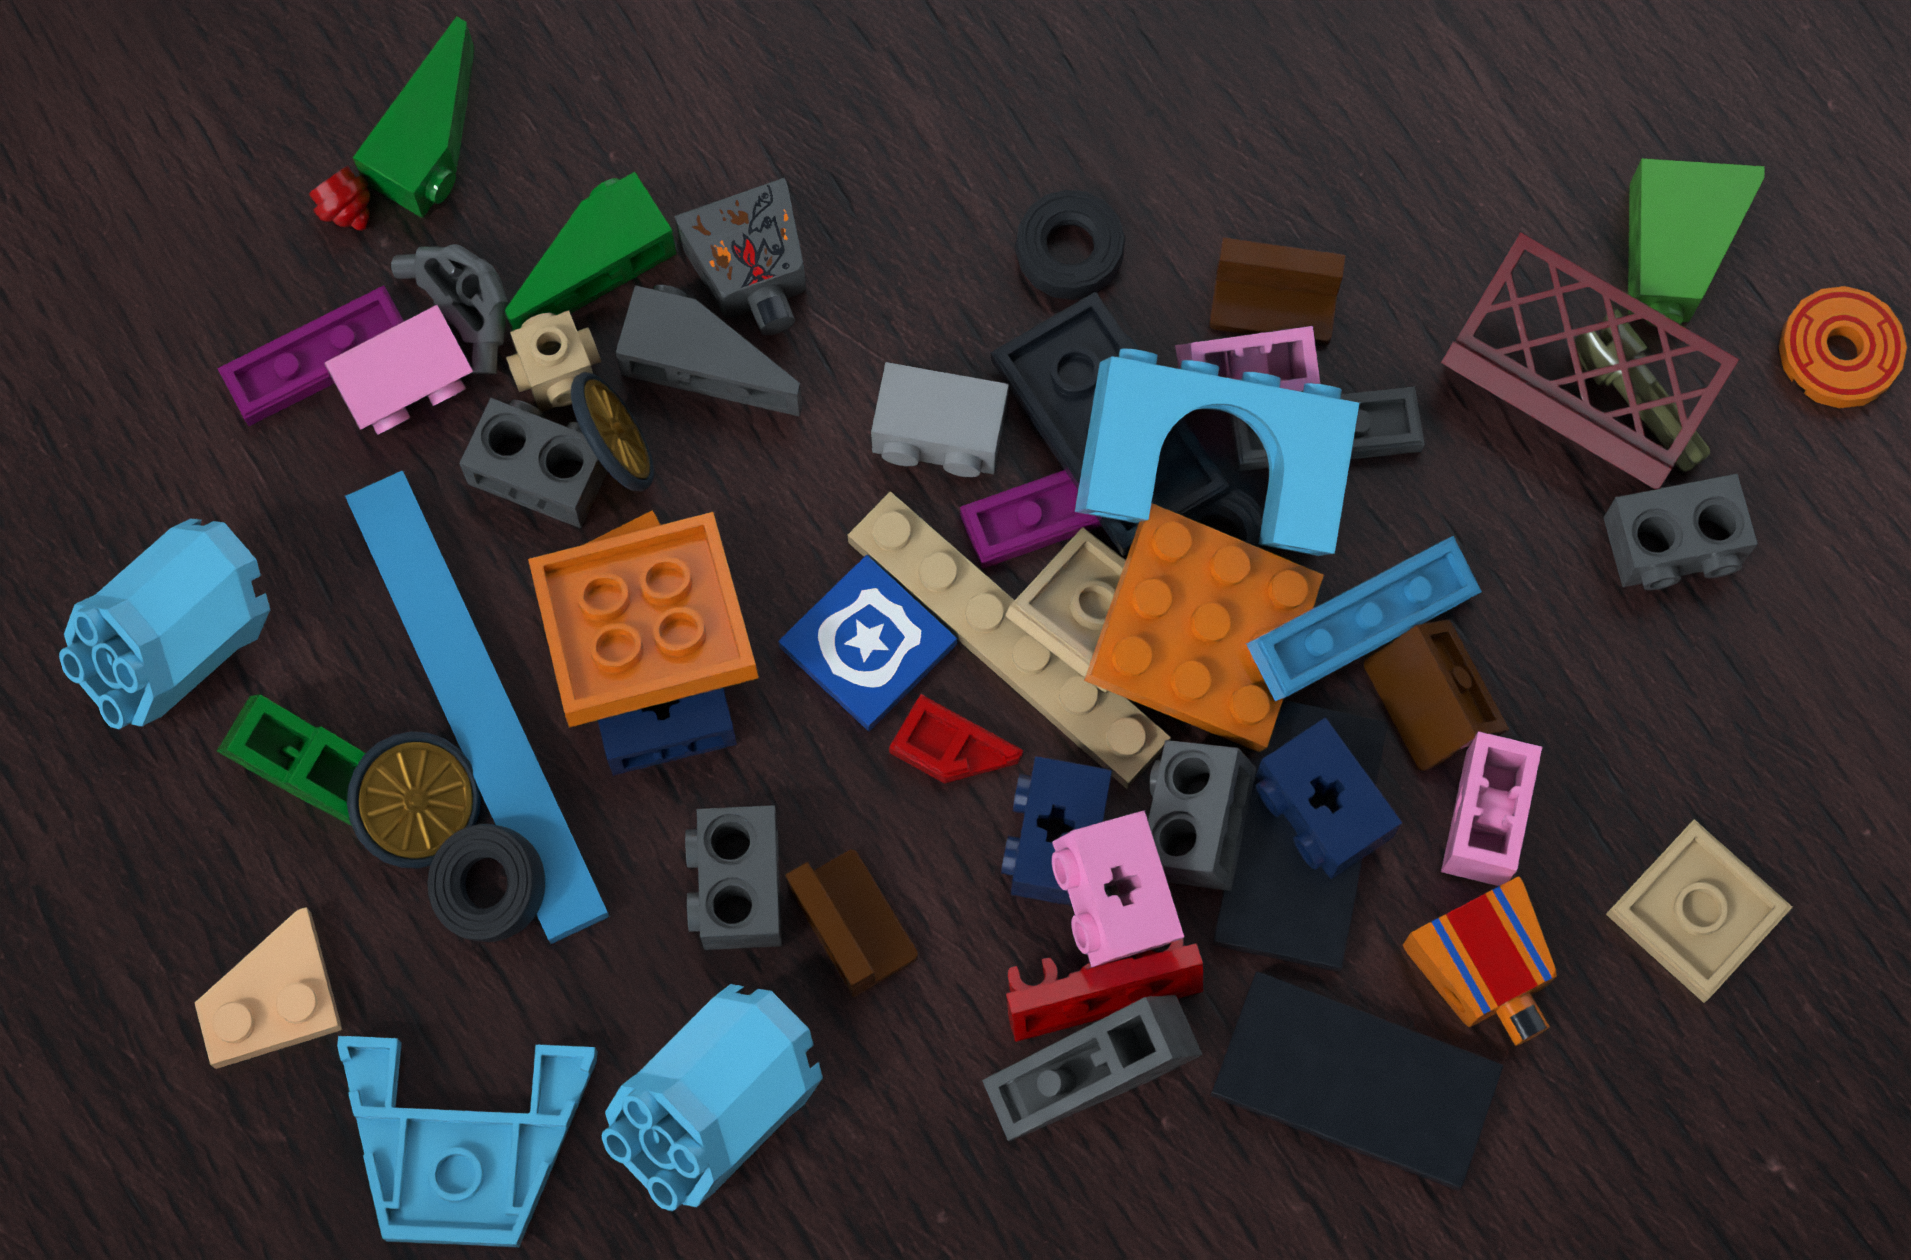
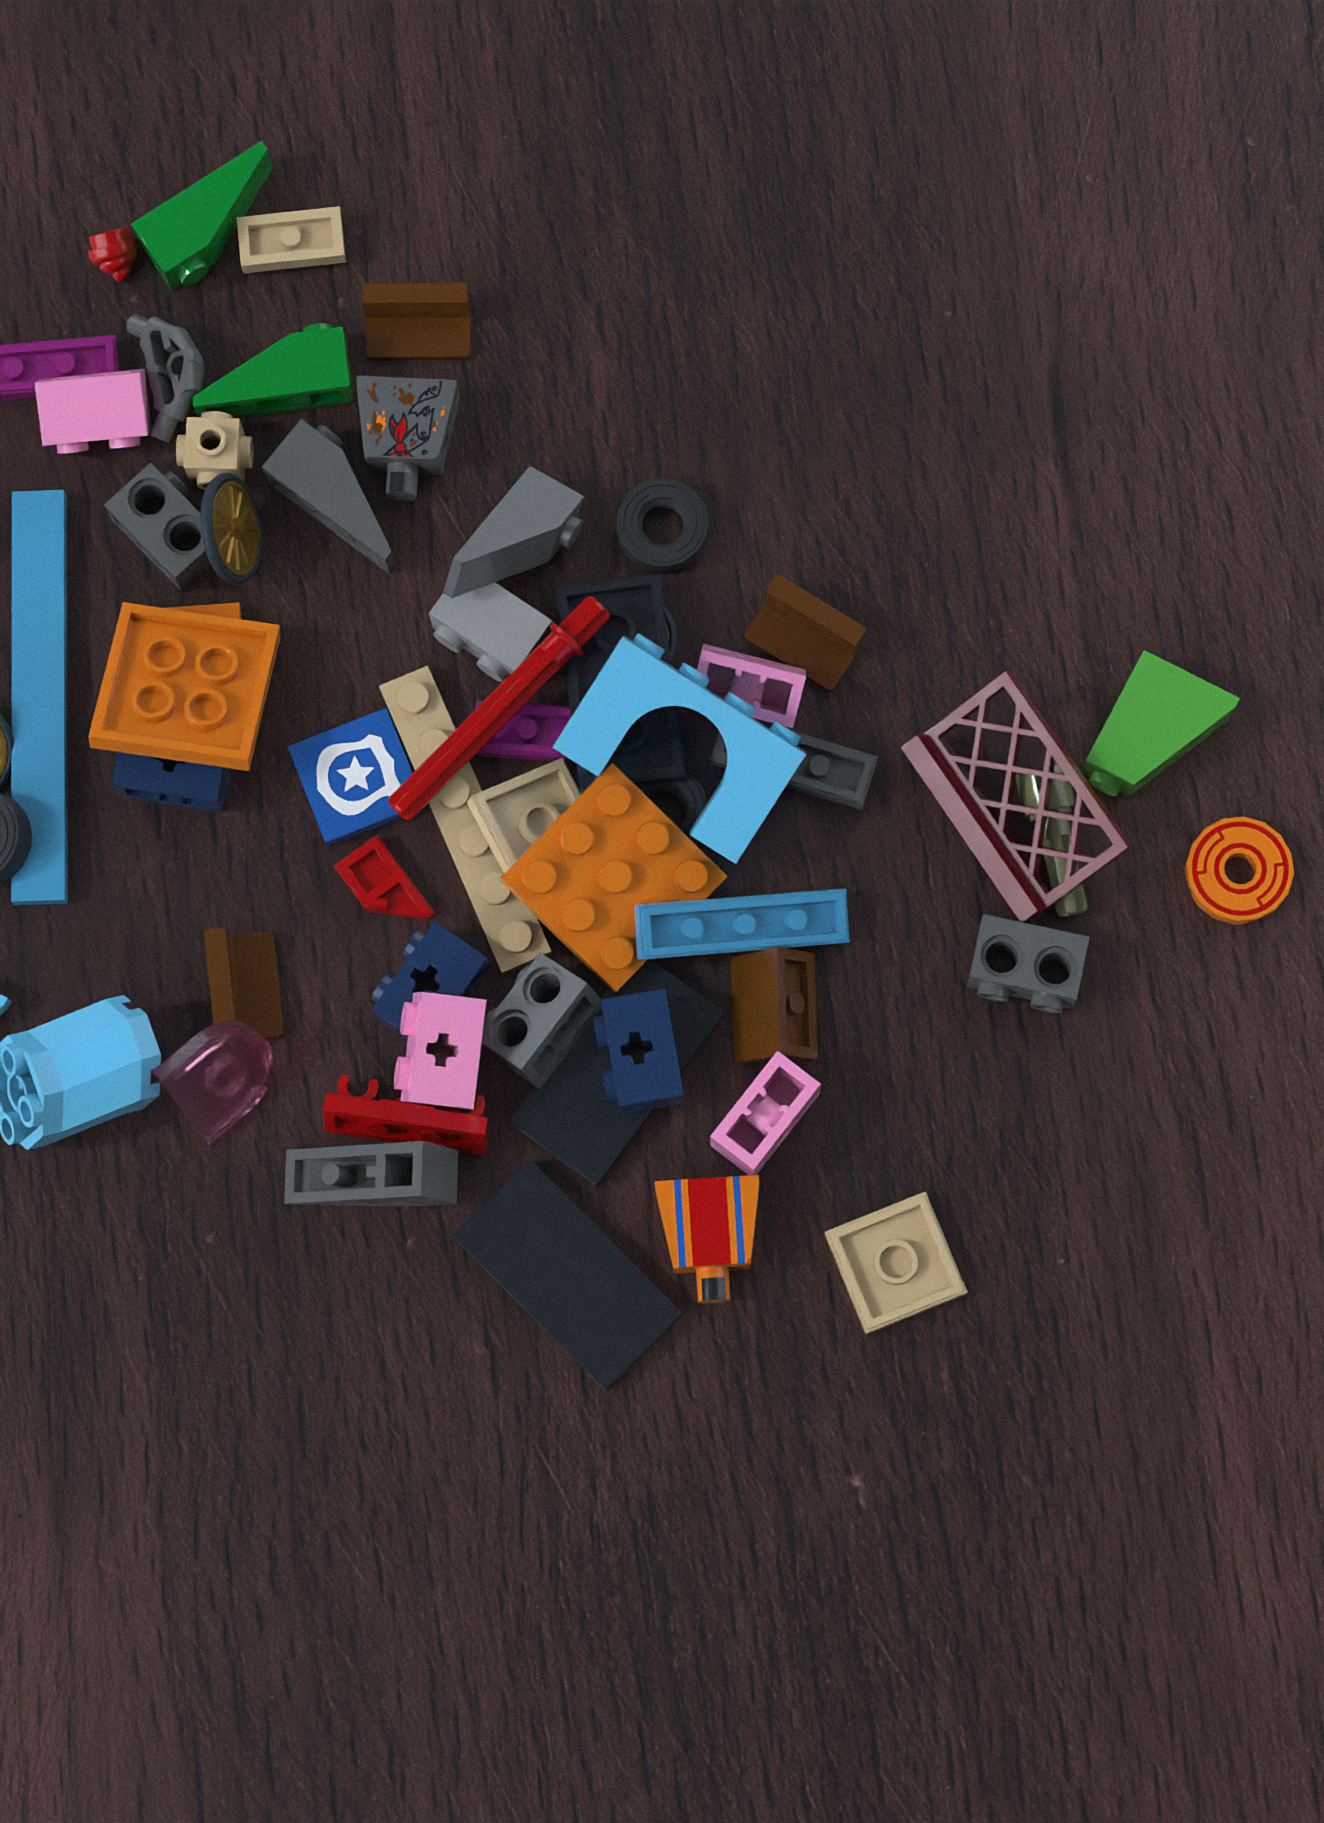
camera: 30 degrees right, 5 degrees up
dark grey brick [685,805,782,950] -> none
none -> clear pink tile [152,1021,274,1145]
none -> tan plate [237,206,346,273]
none -> reddish brown panel [363,283,471,361]
none -> red axle [388,596,610,821]
none -> dark grey slope [443,466,584,598]

